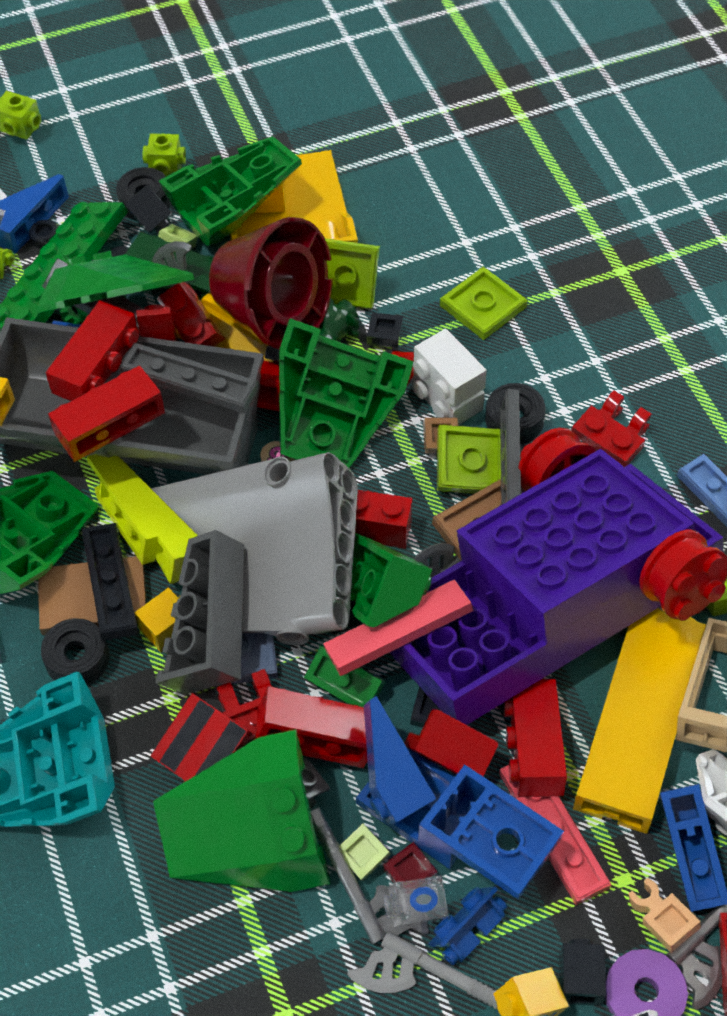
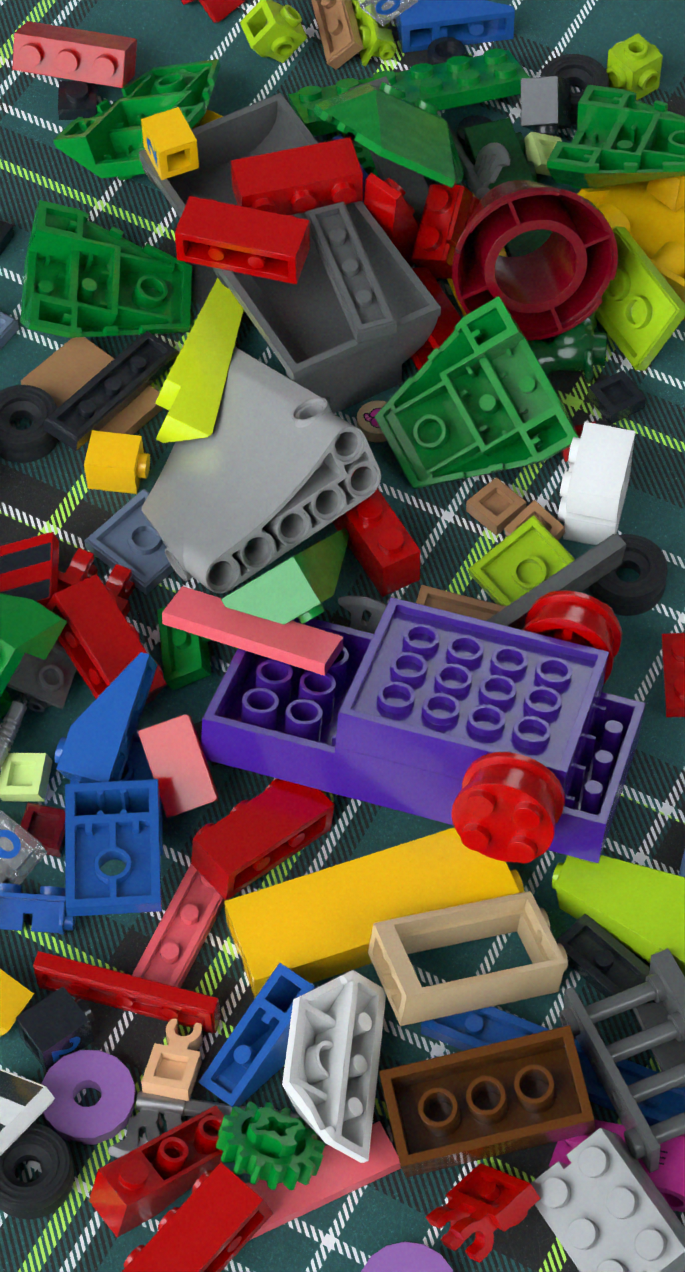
camera: 50 degrees right, 0 degrees up
dark grey wedge [155,530,244,694] -> none
none -> red tile [33,951,221,1034]
none -> medium nougat plate [466,477,527,536]

